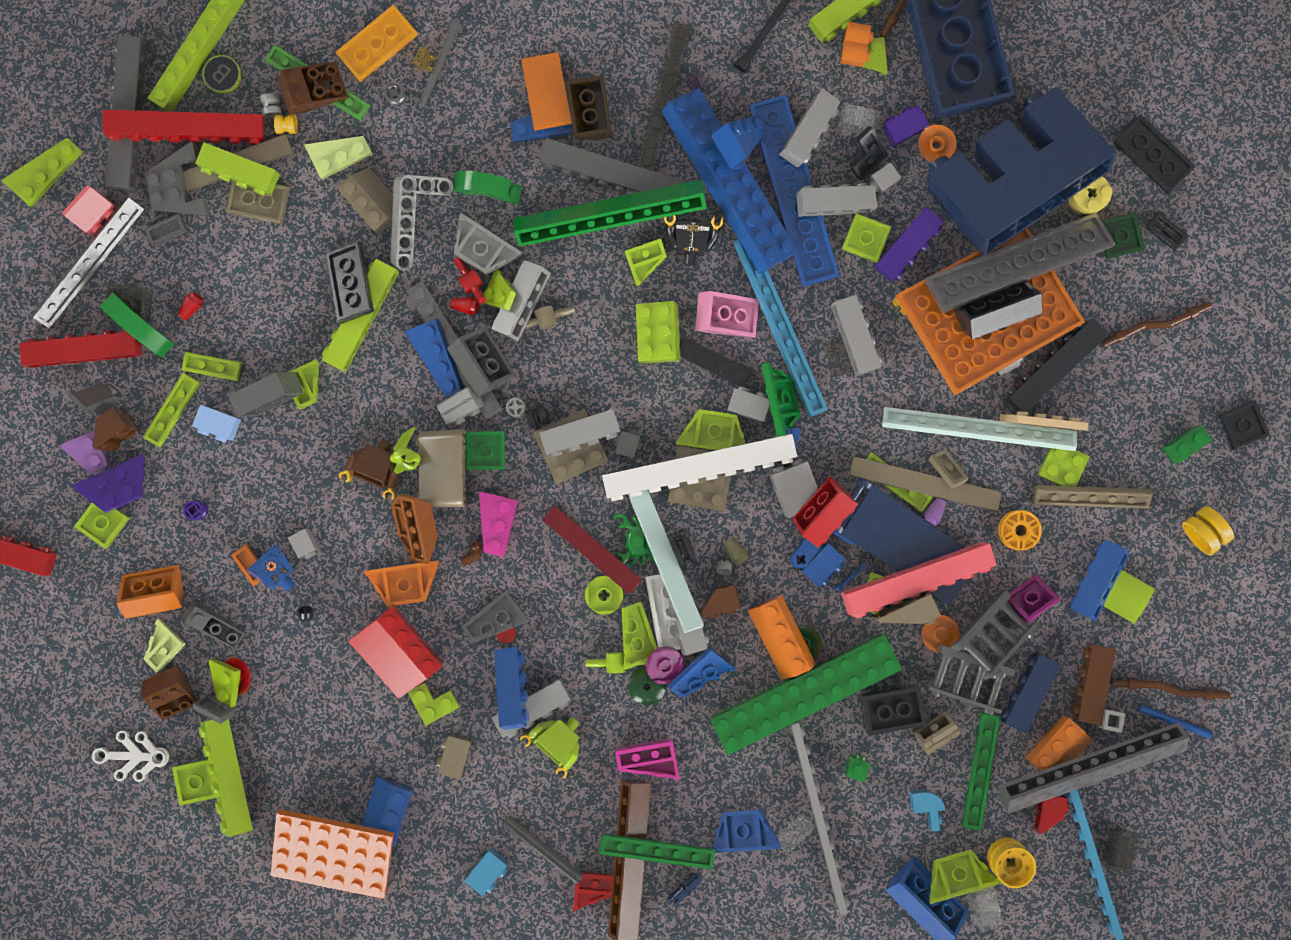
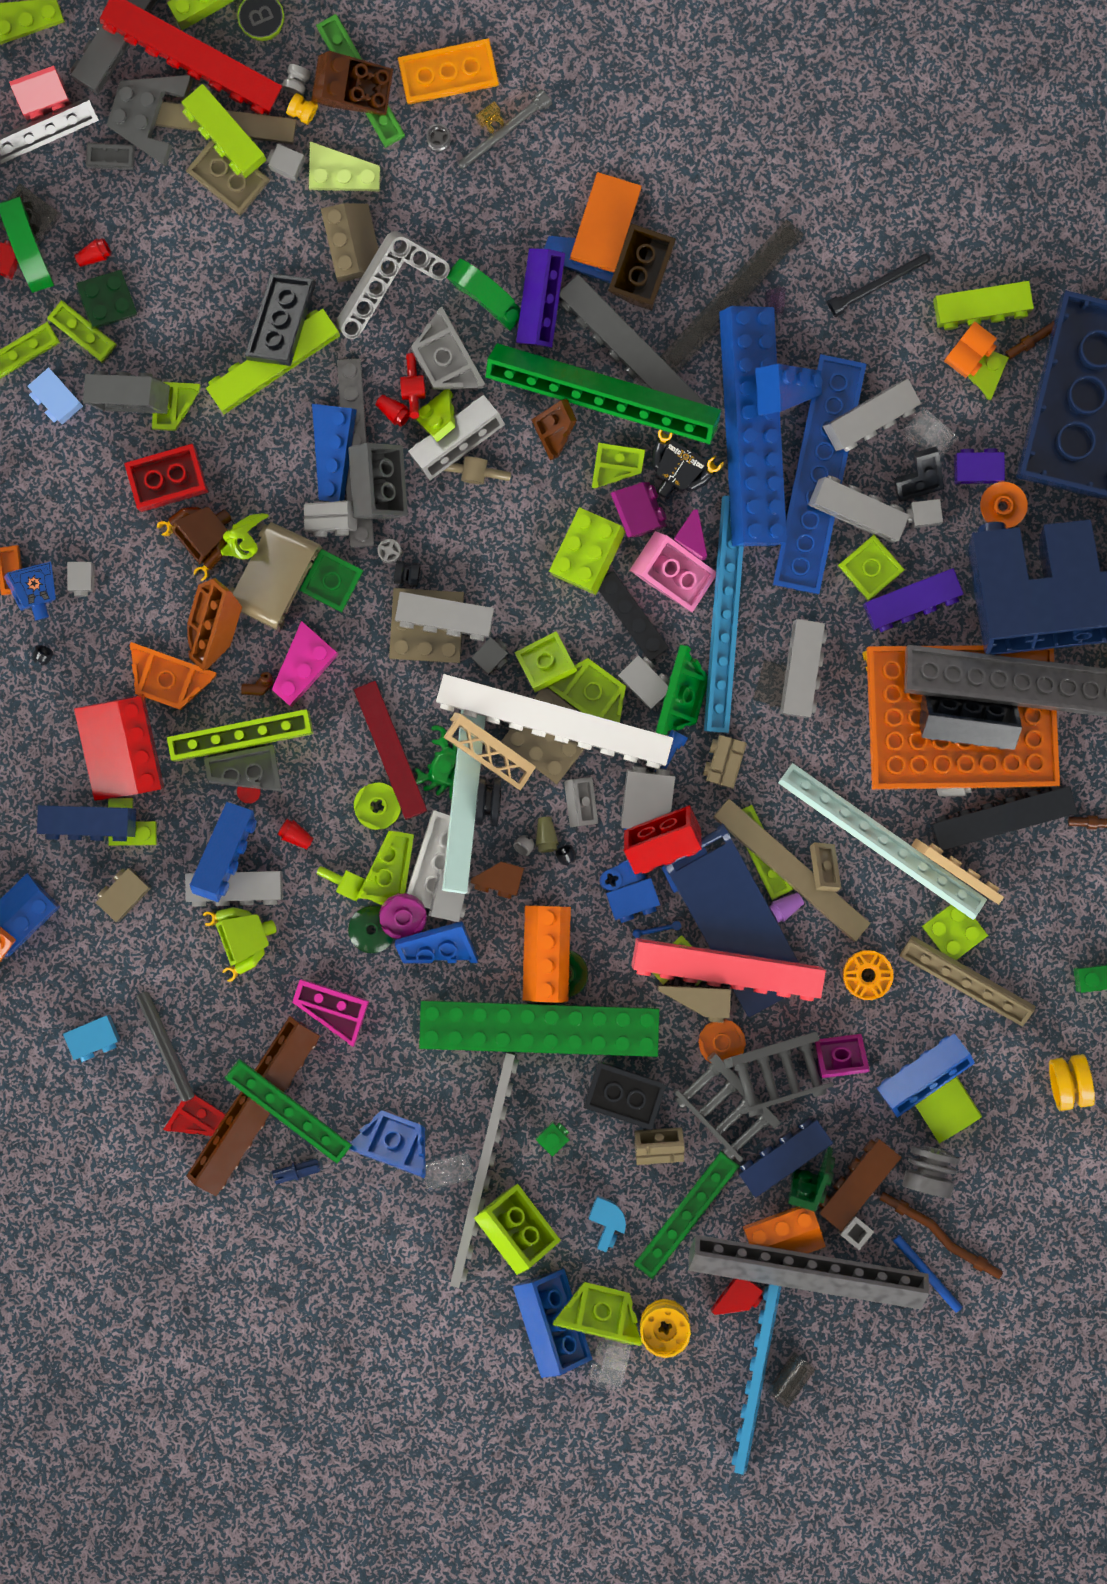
camera: 25 degrees right, 0 degrees up
none -> dark blue brick [37,805,136,842]
none -> dark green plate [76,270,137,329]
none -> red brick [124,443,209,512]
none -> lime brick [167,709,314,762]
none -> light grey brick [267,144,306,181]
none -> red cone [277,819,314,850]
none -> tan fence [444,712,536,791]
none -> lime brick [474,1184,561,1275]
none -> lime plate [514,631,577,692]
none -> dark purple brick [516,248,565,348]
none -> reddish brown wing [531,399,577,460]
none -> black hinge [555,845,576,866]
none -> light grey slope [564,777,598,827]
none -> magenta slope [611,482,667,537]
none -> magenta slope [674,509,707,561]
none -> dark tan brick [703,735,747,789]
none -> dark green bracket [788,1147,835,1212]
none -> flat silver wheel [902,1146,961,1198]

